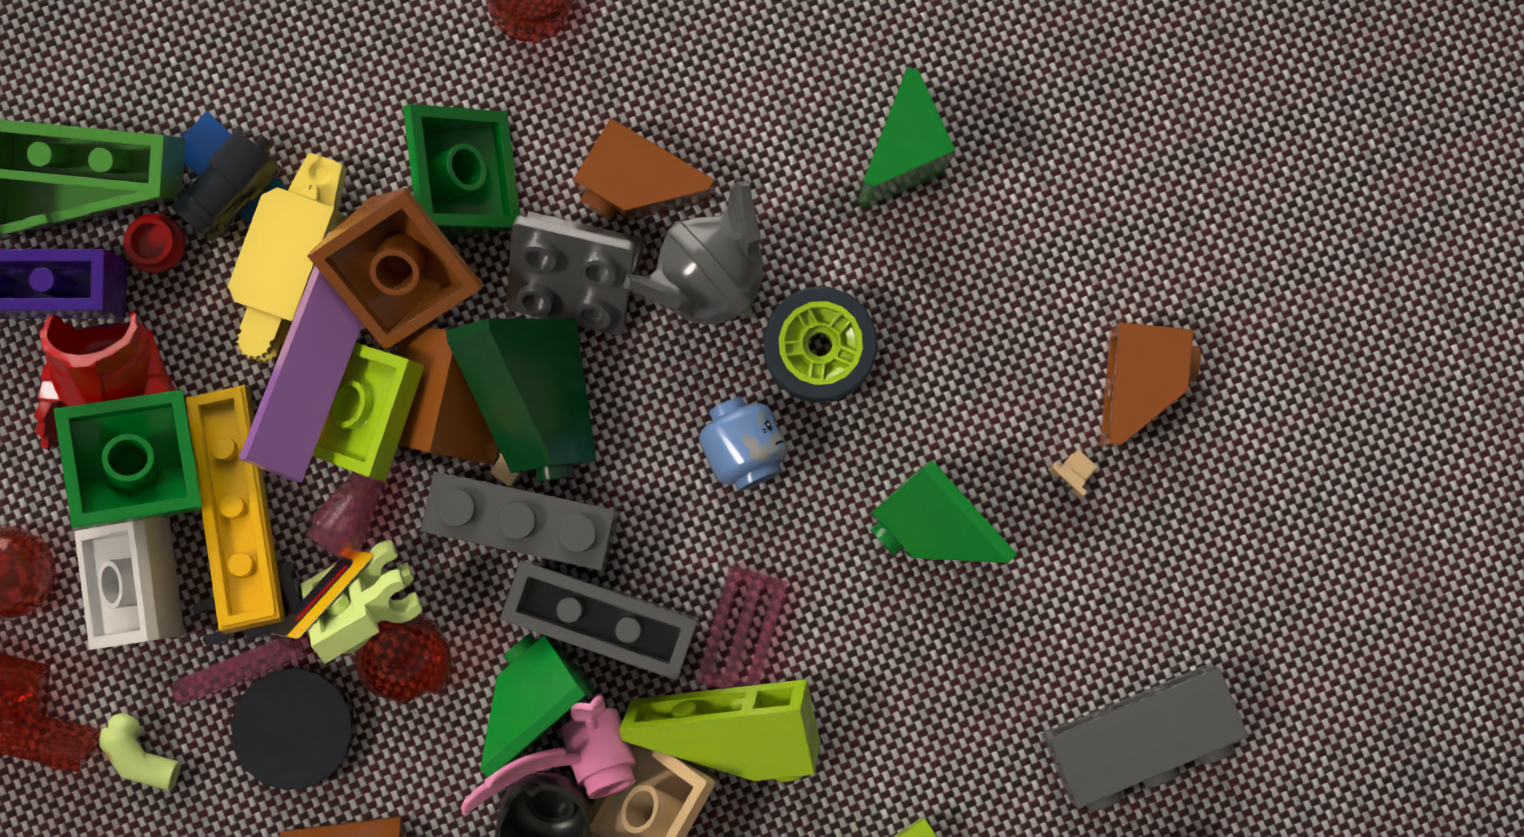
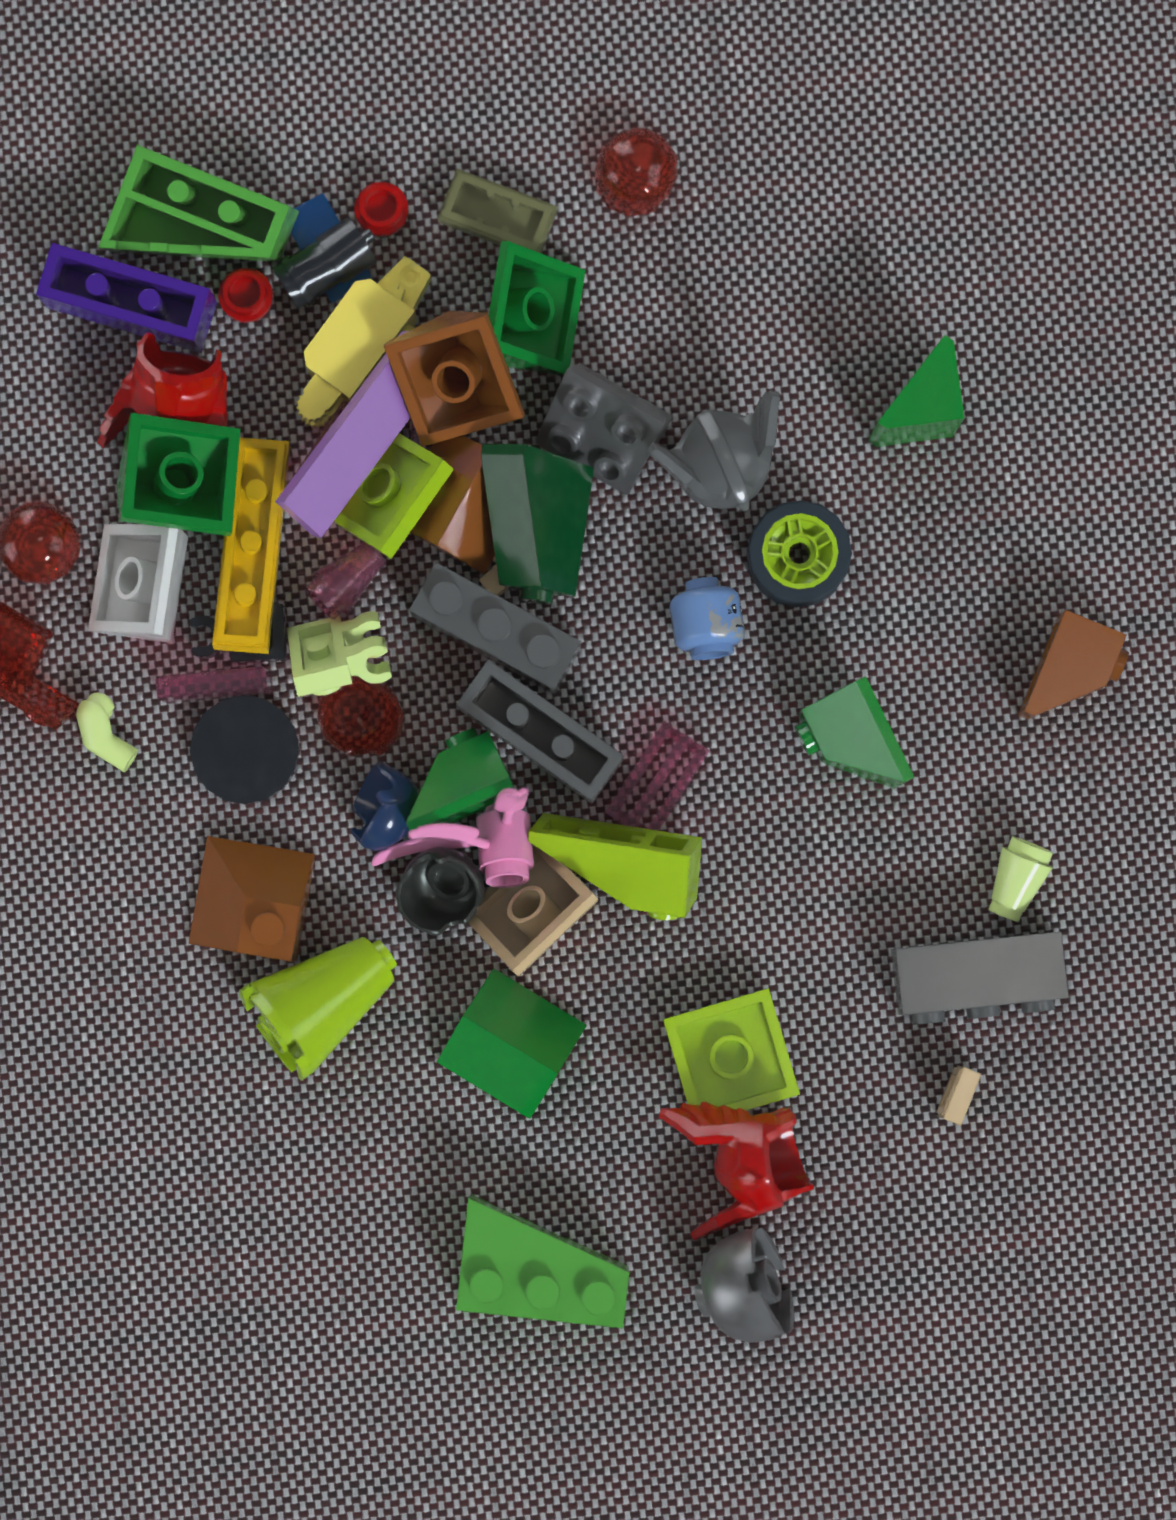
camera: 20 degrees right, 0 degrees up
sticker [273,550,374,639] -> none
dark orange slope [573,118,716,220] -> none
tan piece [1047,450,1097,498] -> none
none -> dark blue hair [350,761,419,851]
none -> red plate [354,182,409,237]
none -> olive plate [437,168,558,253]
none -> yellowish green cone [988,836,1053,922]

